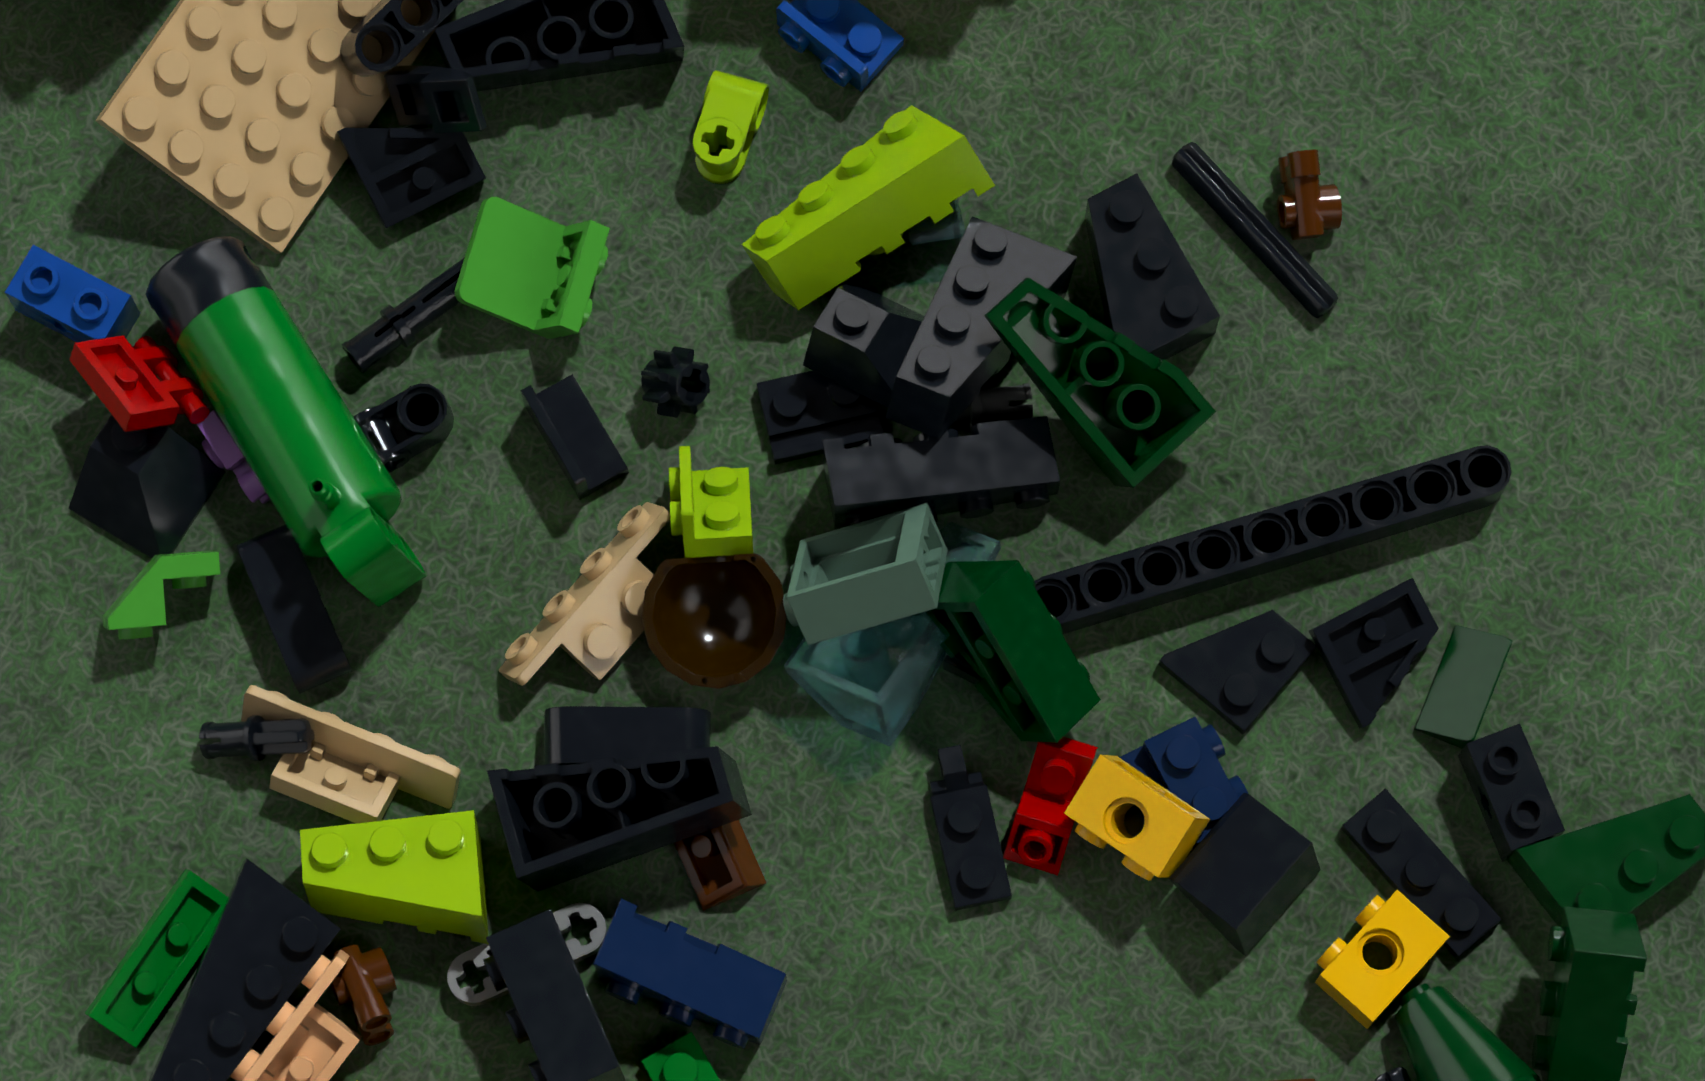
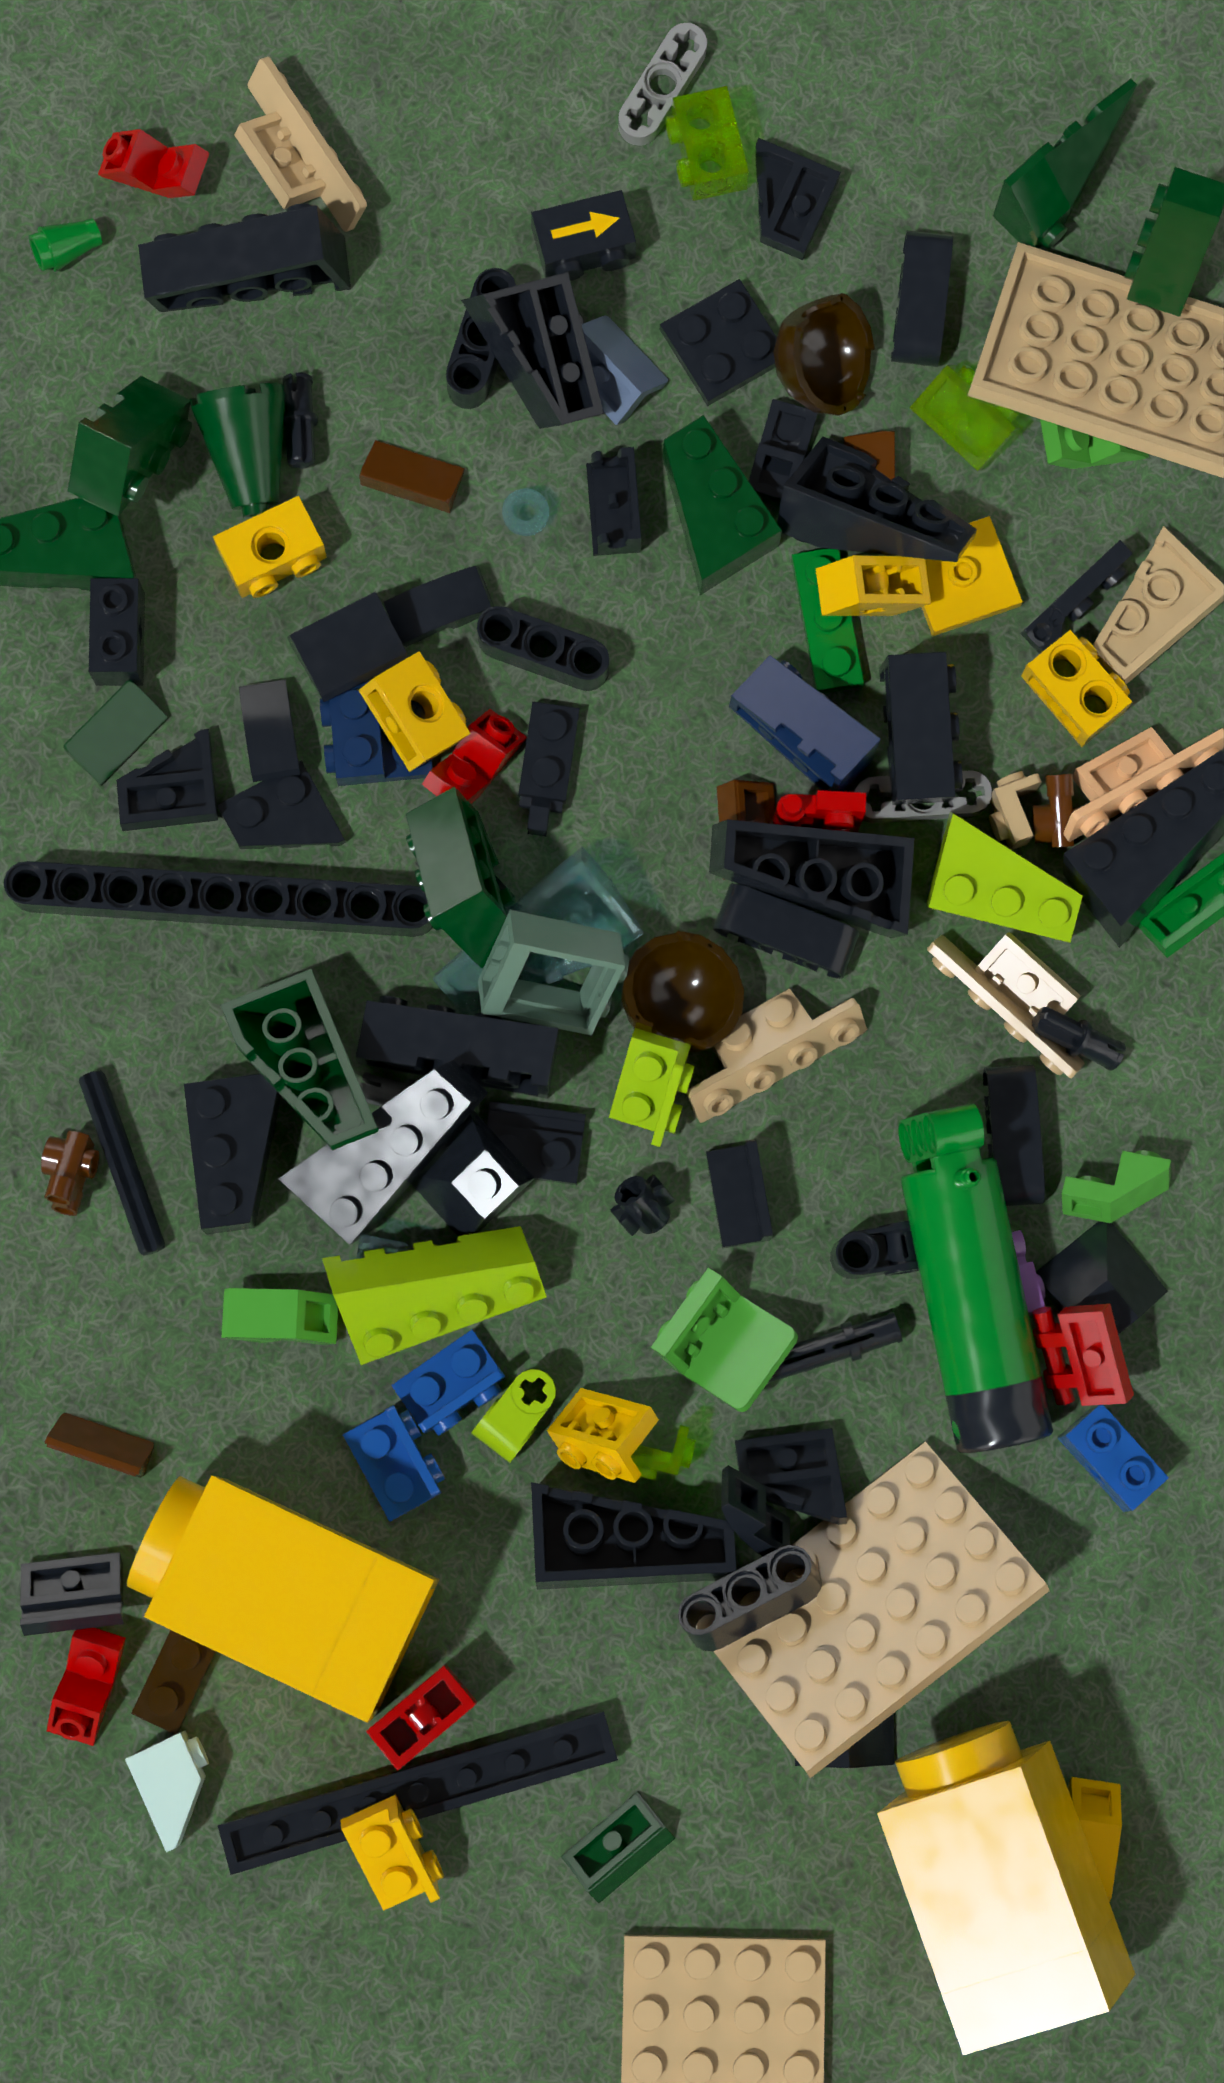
camera: 165 degrees left, 5 degrees up
black plate [1341,788,1501,959] -> none
none -> bright green slope [221,1288,338,1345]
none -> black slope [239,679,300,782]
none -> black slope [384,565,494,647]
none -> blue bracket [391,1329,506,1436]
none -> black beam [477,606,610,691]
none -> yellow bracket [547,1388,659,1483]
none -> clear neon green bracket [631,1425,696,1481]
none -> red plate [773,790,866,832]
none -> tan bracket [989,771,1042,850]

